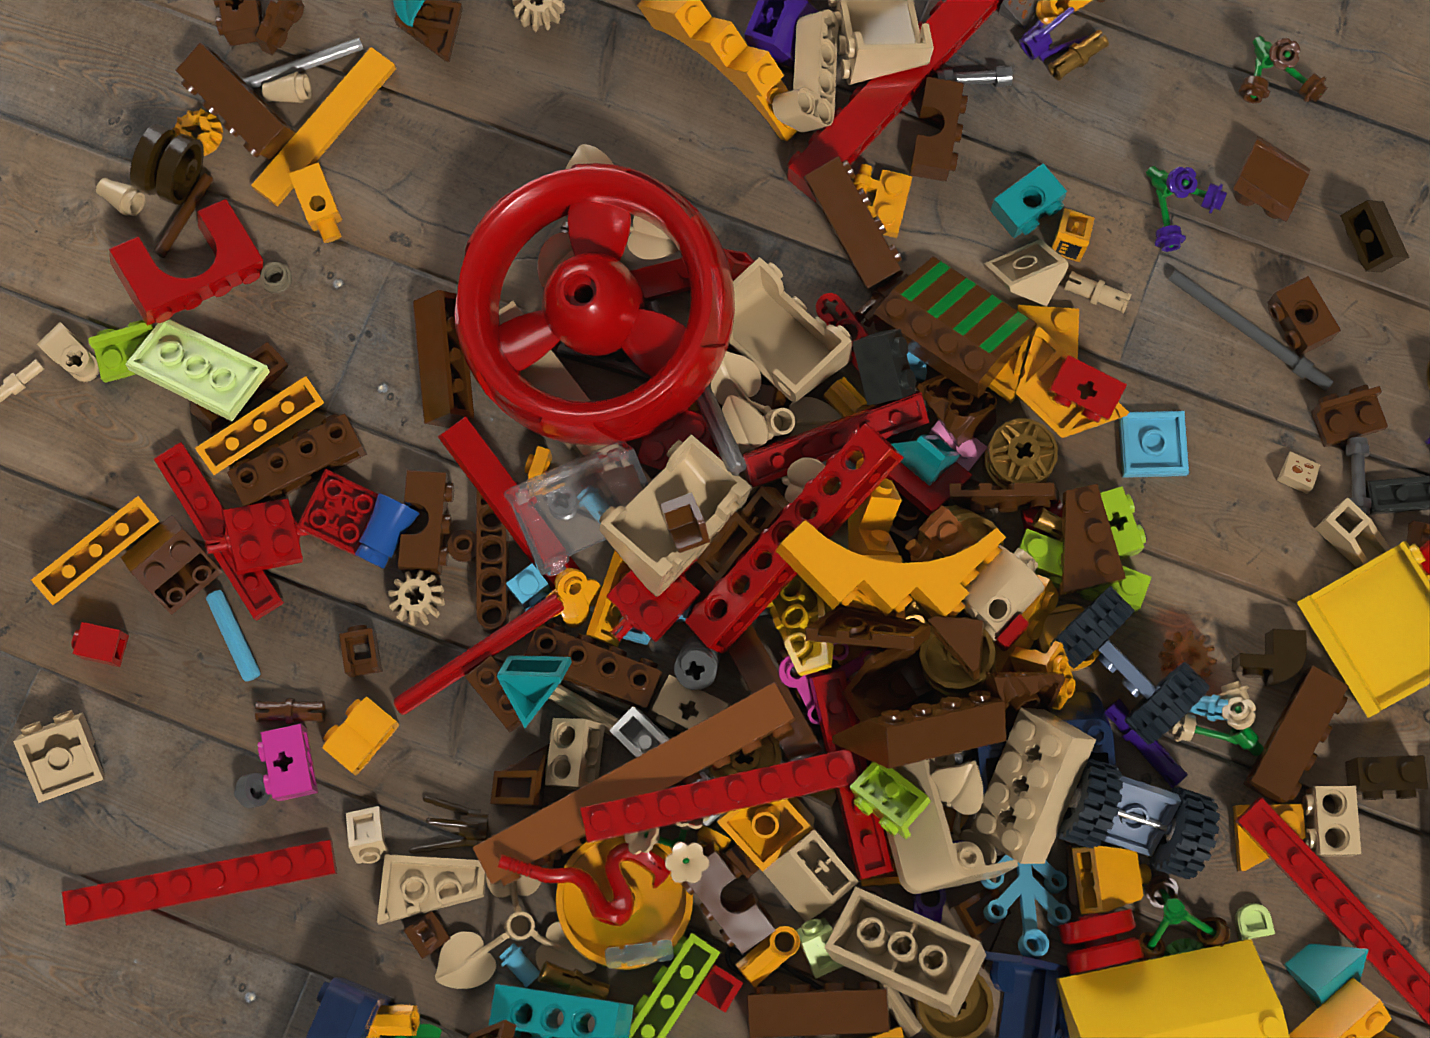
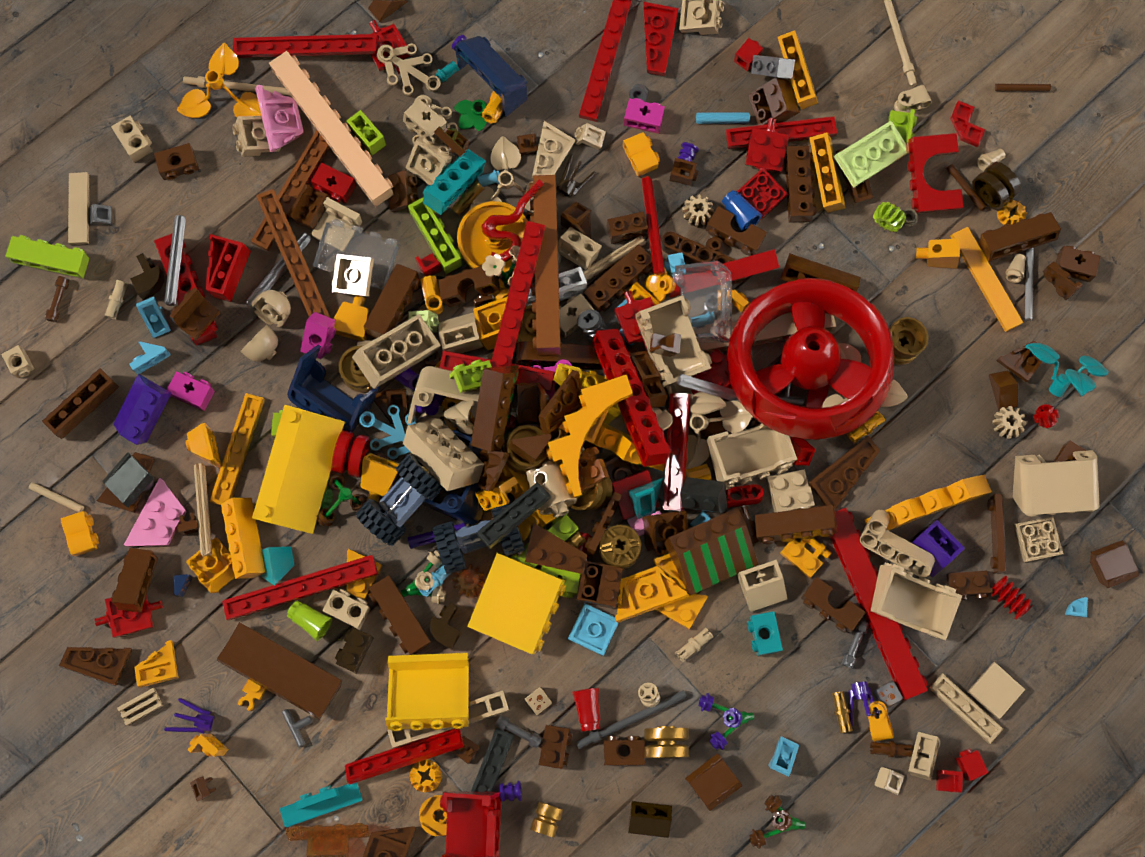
camera: 115 degrees right, 0 degrees up
reddish brown pin [255,698,326,724] -> none
teal slope [497,656,572,728] -> none
clear light blue axle [605,940,674,969] -> none
tan slope [984,239,1069,307] -> none
red tile [995,614,1029,652] -> none
red brick [1048,355,1127,423] -> none
light orange slope [1051,208,1095,263] -> none
yellowish green tile [1235,903,1275,941] -> none
none -> lime plant [287,600,333,641]
none -> yellow panel [467,553,566,655]
none -> pearl dark grey tile [476,482,551,549]
none -> red plant [572,687,601,731]
none -> reddish brown slope [577,561,623,609]
none -> tan wheel [638,683,660,708]
none -> red wing [643,1,679,76]
none -> pearl gold wheel [644,726,689,758]
none -> dark purple bush [677,142,699,162]
none -> tan slope [737,560,787,612]
none -> flat silver brick [751,55,795,78]
none -> tan plate [766,469,815,512]
none -> medium azure slope [768,737,799,777]
none -> reddish brown wing [808,436,880,510]
none -> lime gear [873,202,907,232]
none -> pearl gold wheel [889,317,928,365]
none -> red tile [950,100,986,147]
none -> reddish brown slope [989,370,1018,411]

